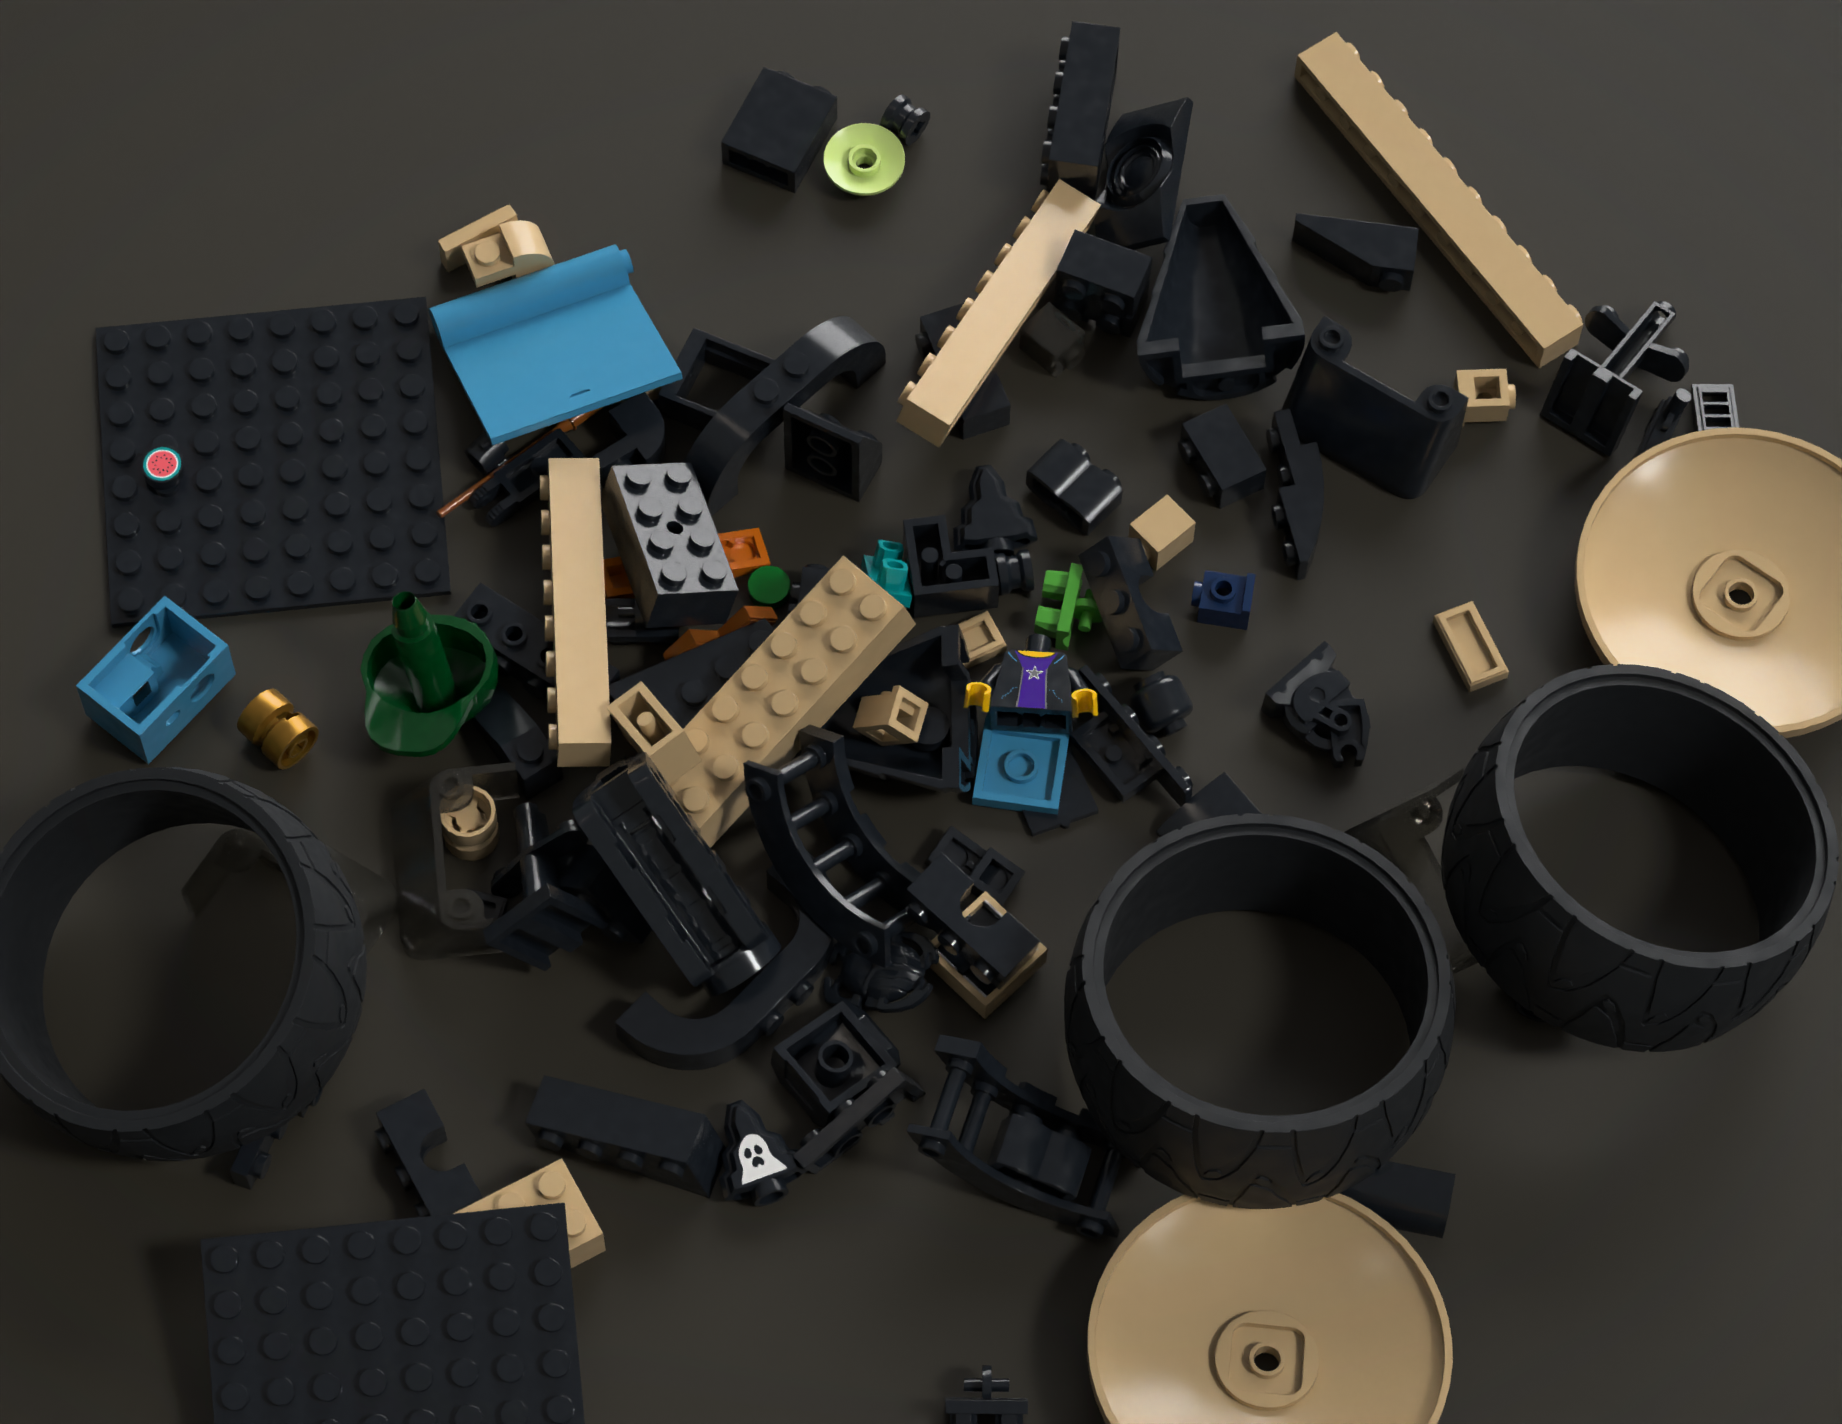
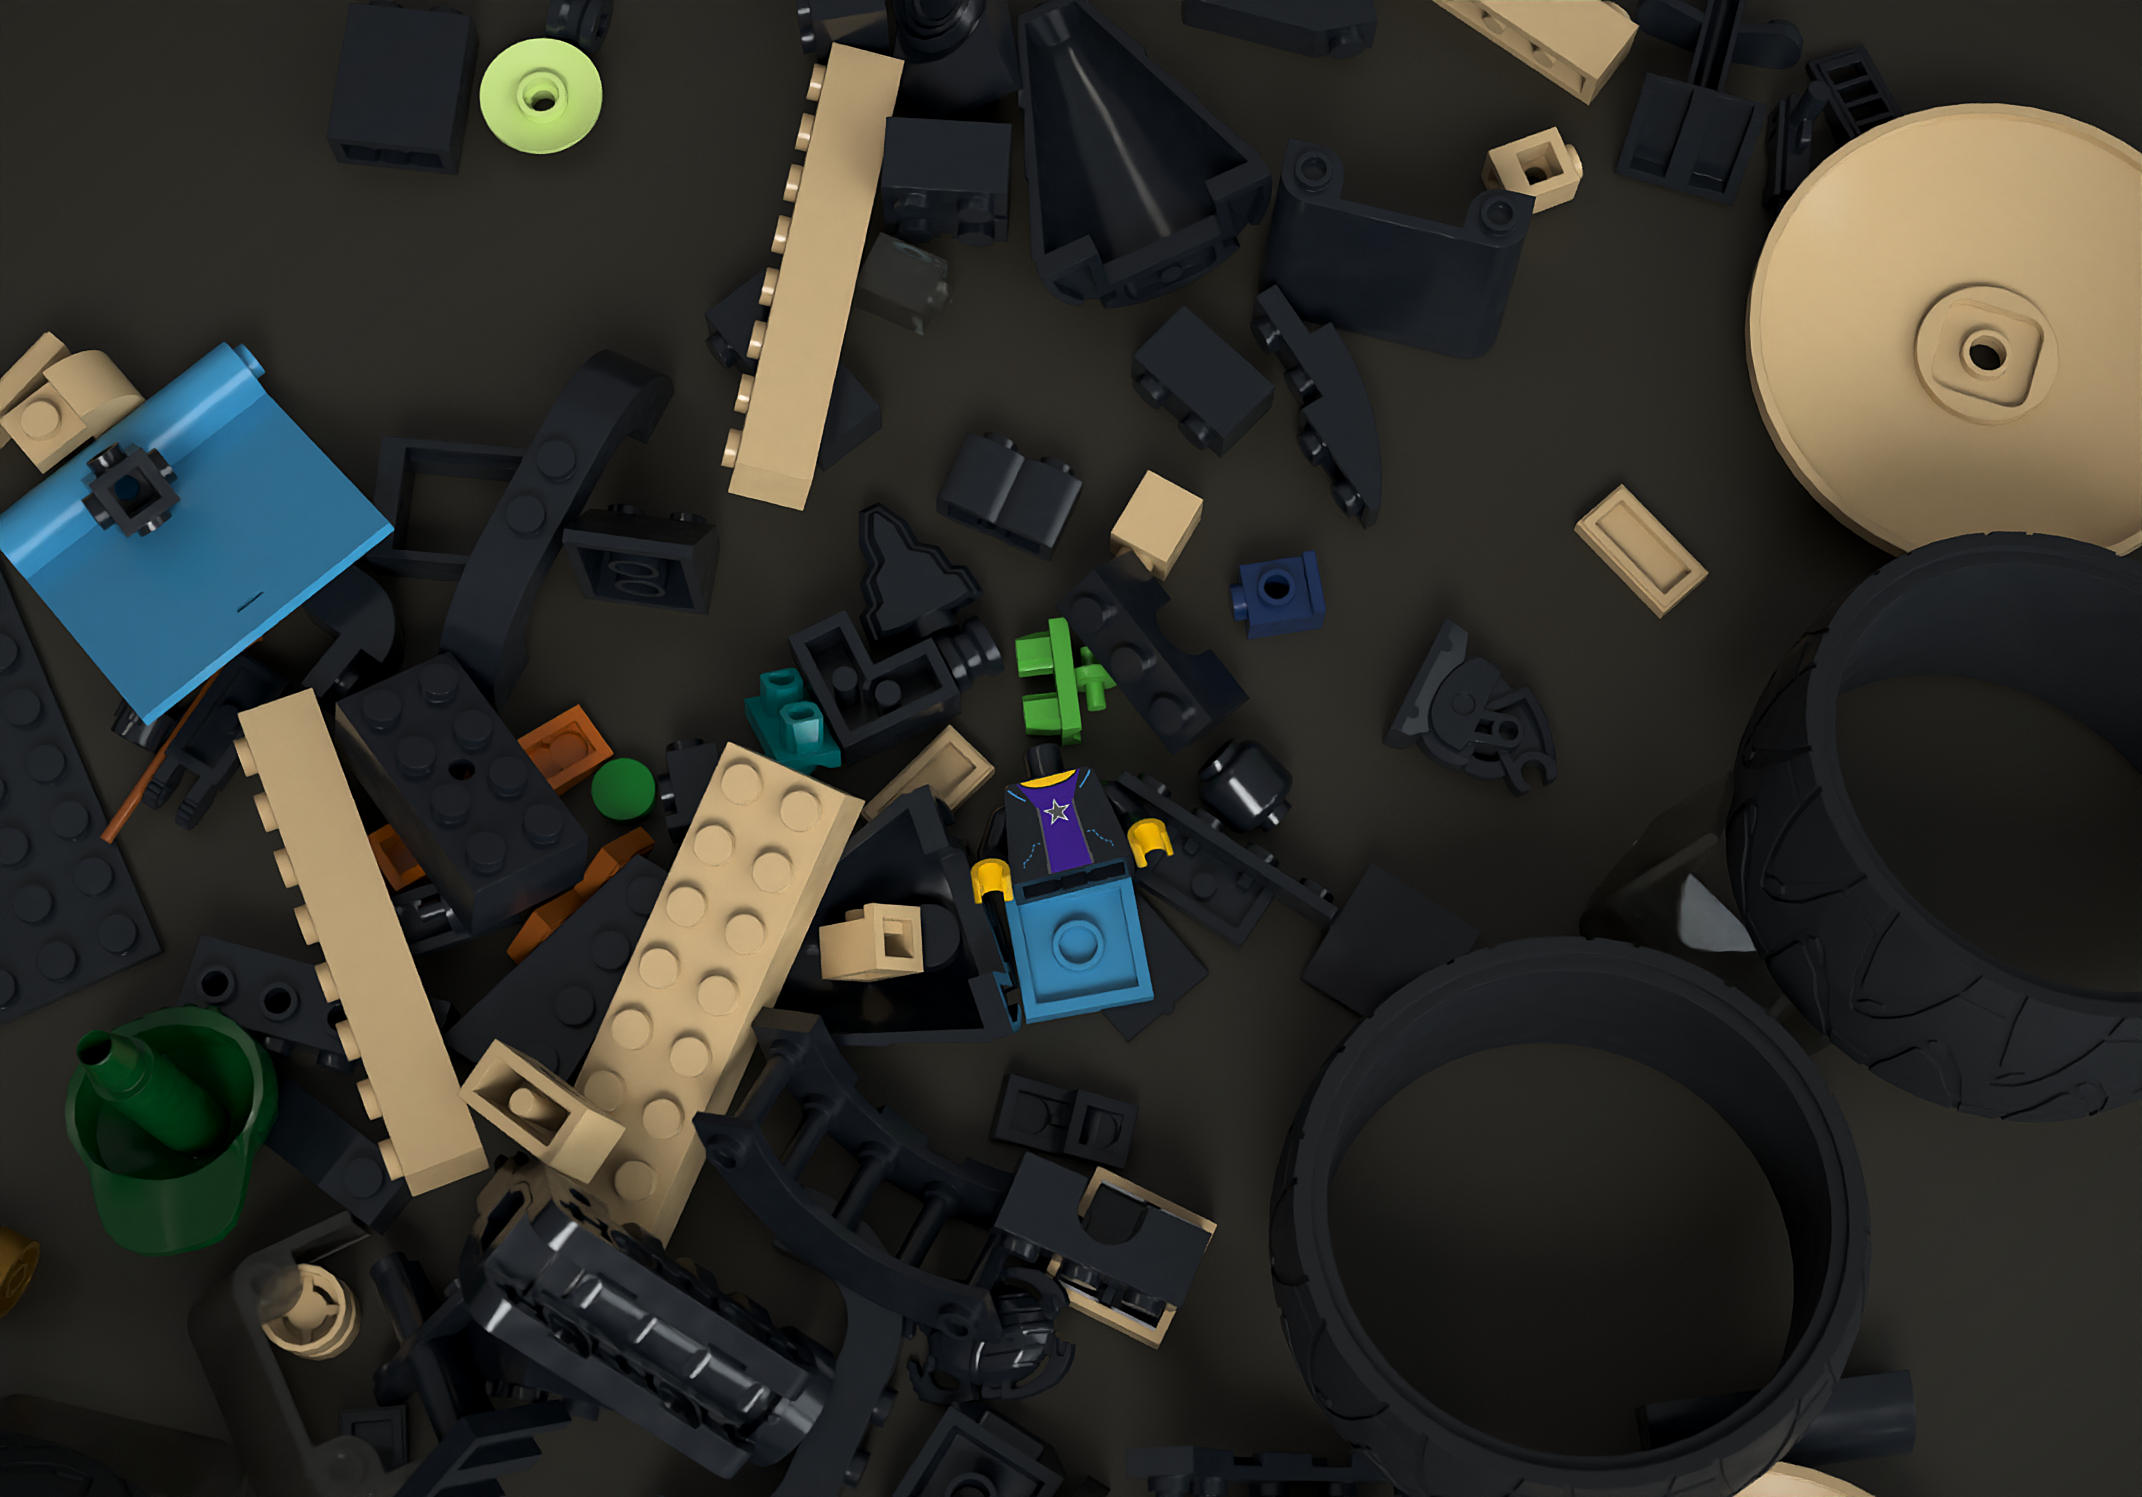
camera: 20 degrees left, 10 degrees up
none -> black brick [81,442,181,537]

